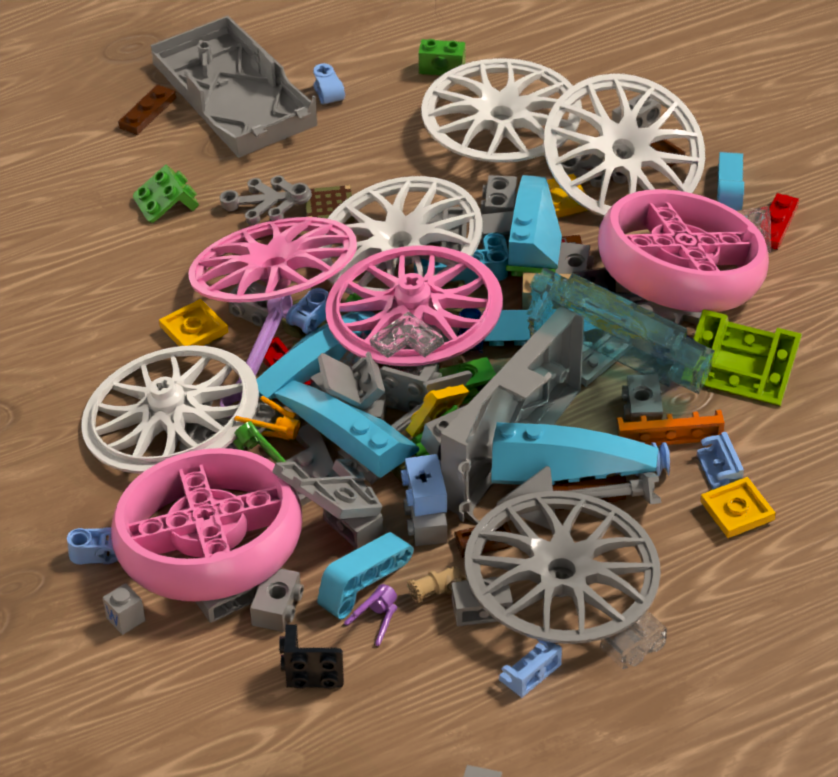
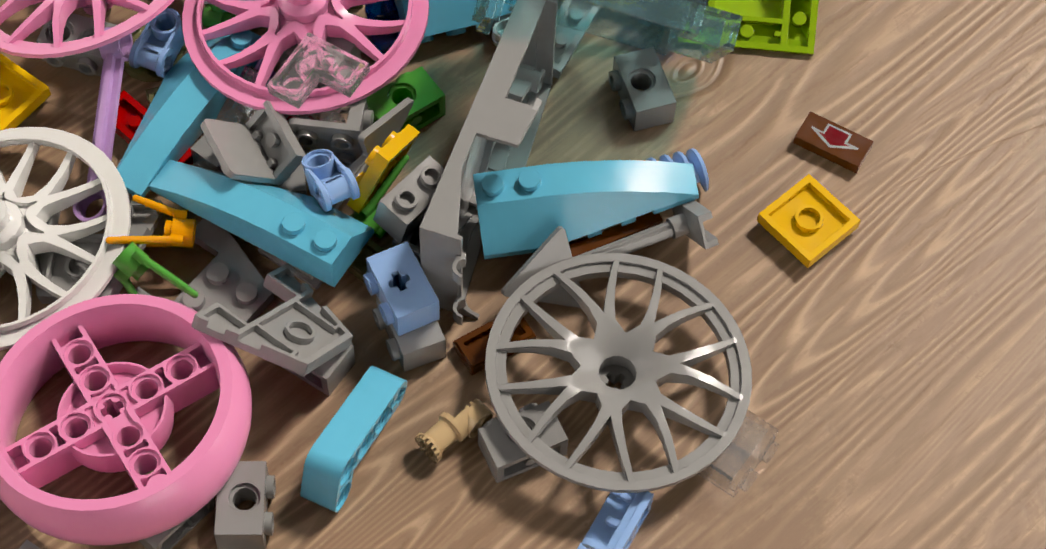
camera: 20 degrees left, 15 degrees up
medium lavender plant [344,584,397,646] -> none
orange hinge [617,410,725,446] -> none
light blue hinge [697,432,744,490] -> none
none -> light blue piece [301,149,360,212]
none -> reddish brown tile [793,111,874,174]

